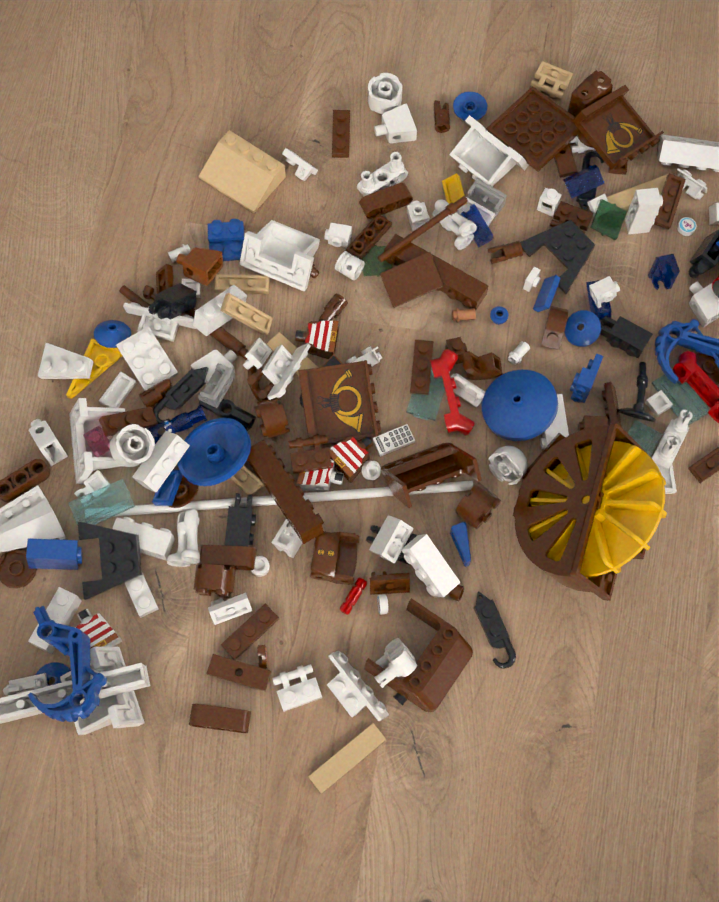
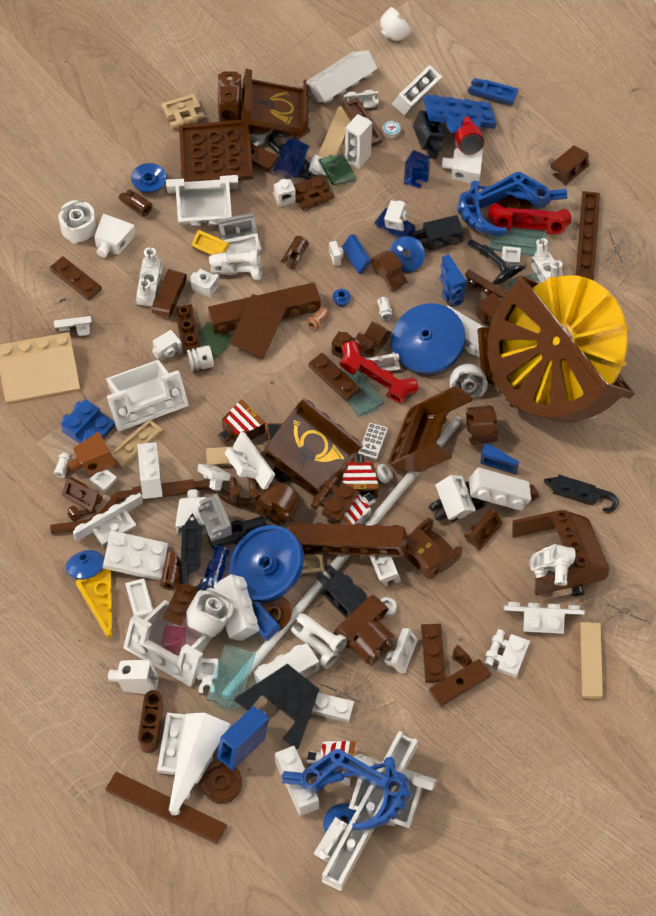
camera: 50 degrees left, 10 degrees down
white wing [38,343,94,379] -> none
black hinge [148,283,197,320] -> none
reddish brown beam [189,704,251,733] -> none
tan tile [220,293,273,335] -> none
reddish brown hinge [319,293,348,321] -> none
red axle [340,577,367,615] -> none
white hinge [346,346,382,366] -> none
reddish brown bar [377,196,468,263] -> none
white tile [377,594,388,615] -> none
clear blue hinge [461,204,494,247] -> none
black wing [520,220,595,294] -> none

